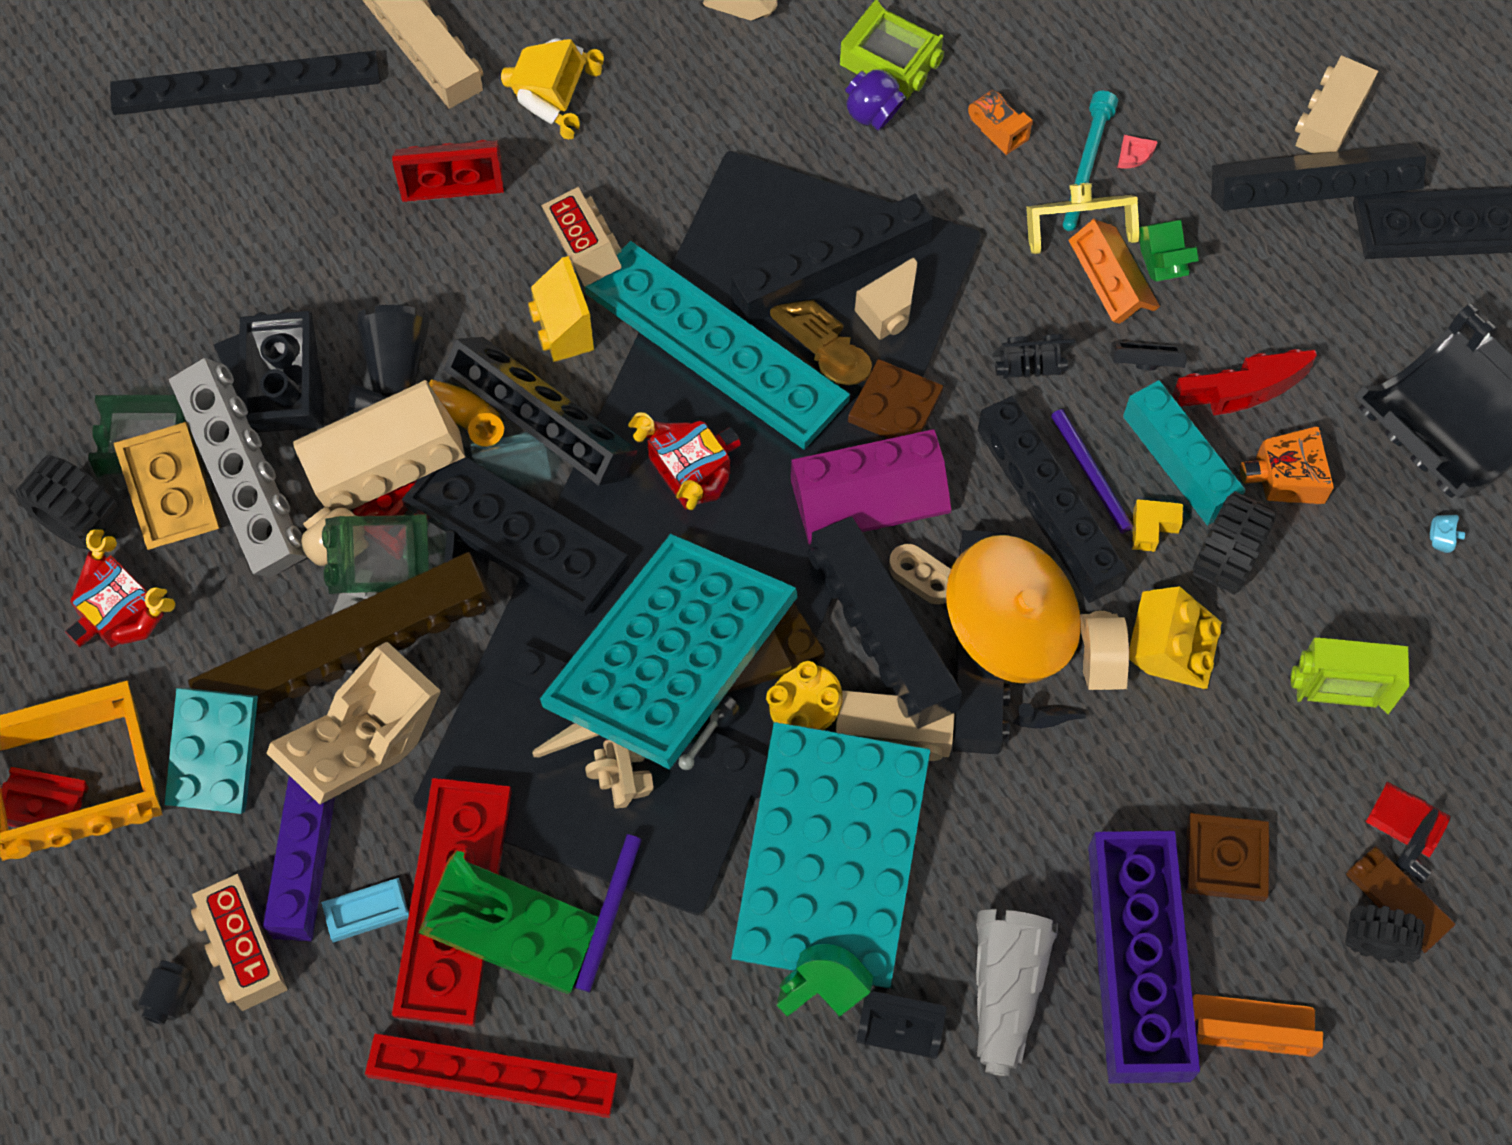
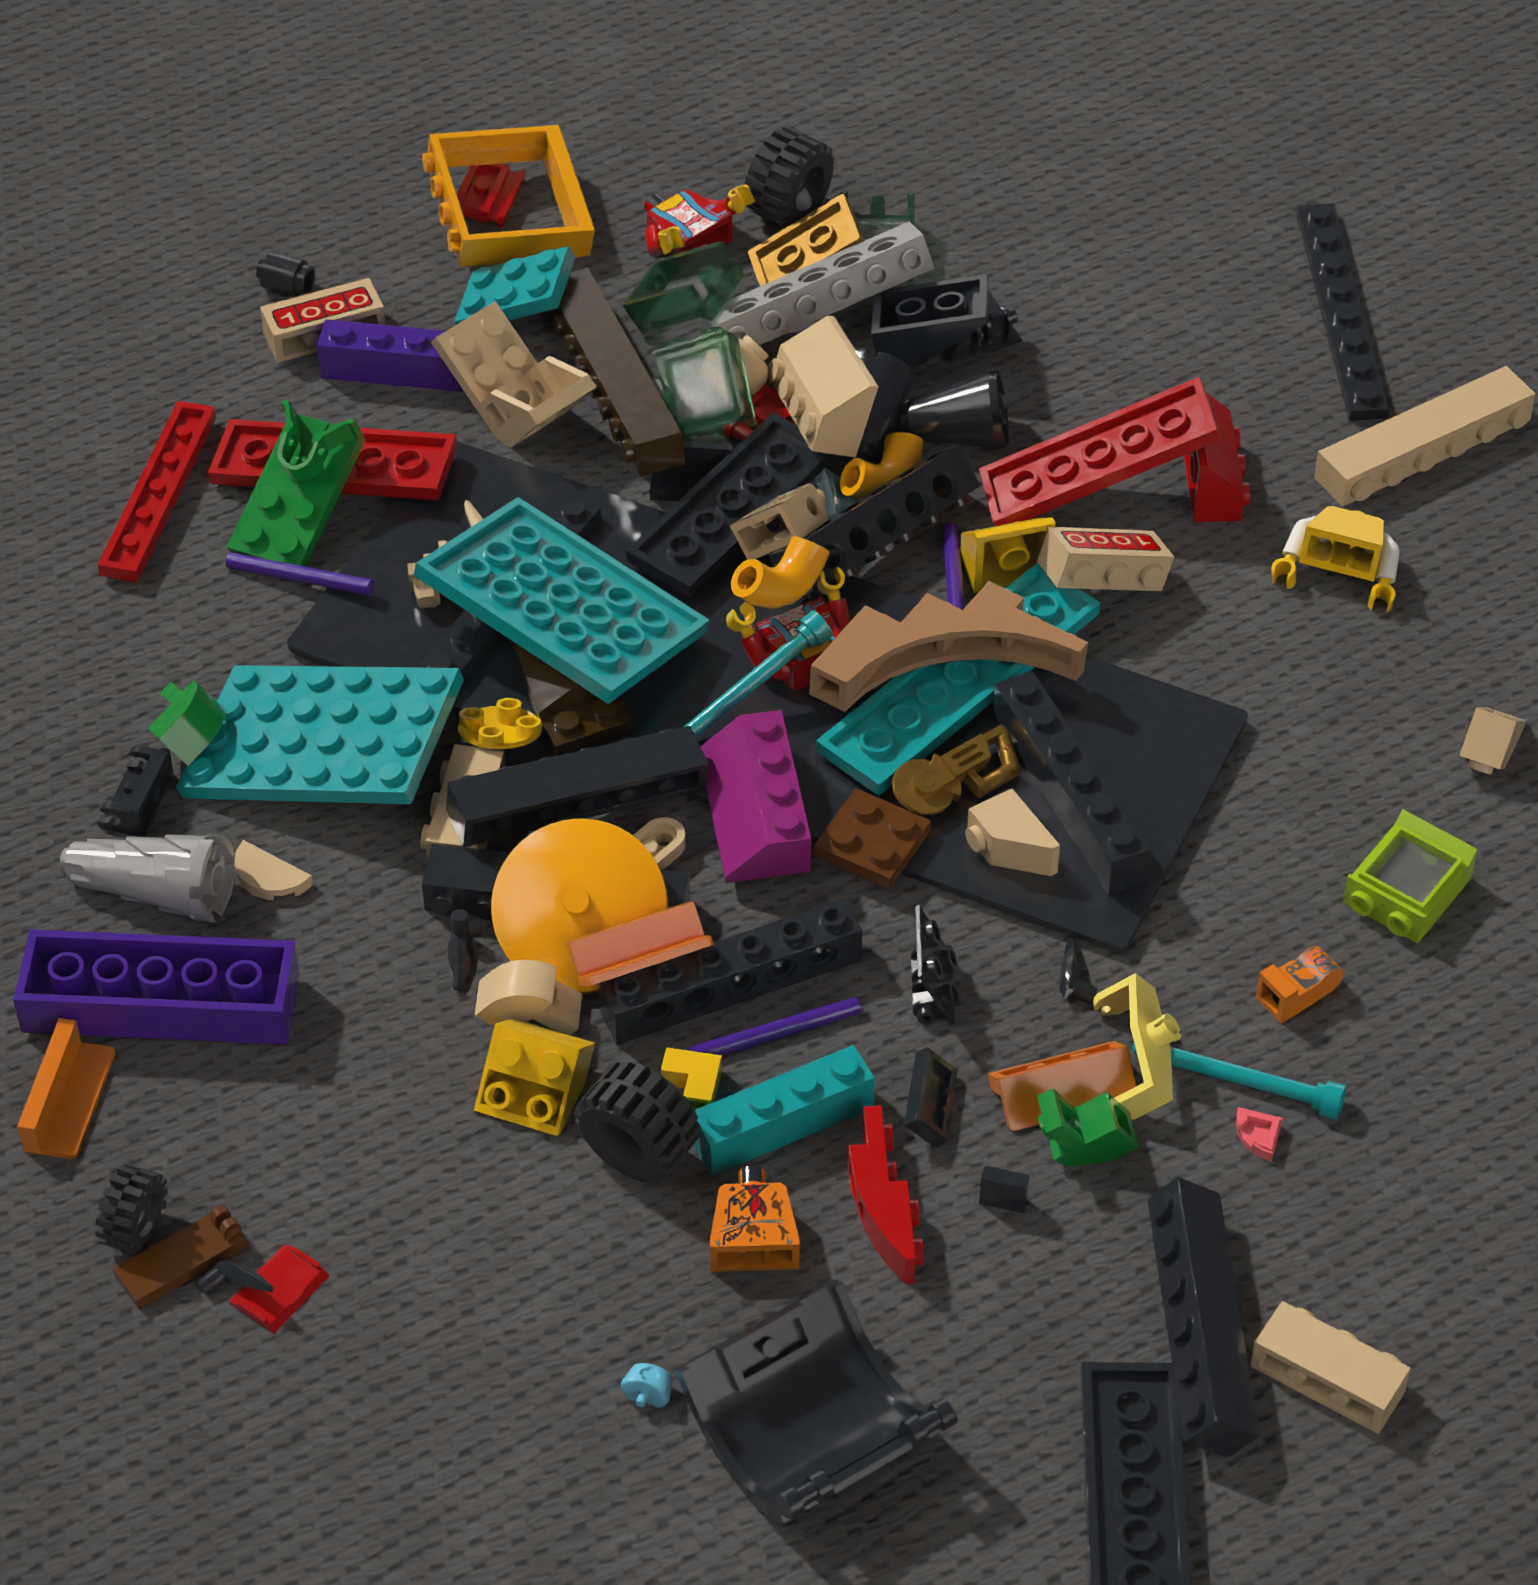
camera: 95 degrees right, 15 degrees down
medium azure tile [321,878,409,942] -> none
hinge [678,695,740,770] -> none
dark purple piece [845,69,907,131] -> none
reddish brown plate [1185,813,1269,902] -> none
lime window [1291,637,1409,715] -> none
none -> tan tile [234,840,313,900]
none -> orange panel [565,901,714,986]
none -> clear green window [622,241,745,335]
none -> teal piece [684,610,834,738]
none -> tan torso [730,483,829,560]
none -> light orange cylinder [731,536,830,609]
none -> medium nougat arch [809,581,1088,712]
none -> dark purple bar [943,522,964,610]
none -> red plate [979,377,1222,526]
none -> black tile [979,1166,1030,1213]
none -> black bar [1059,937,1098,1004]

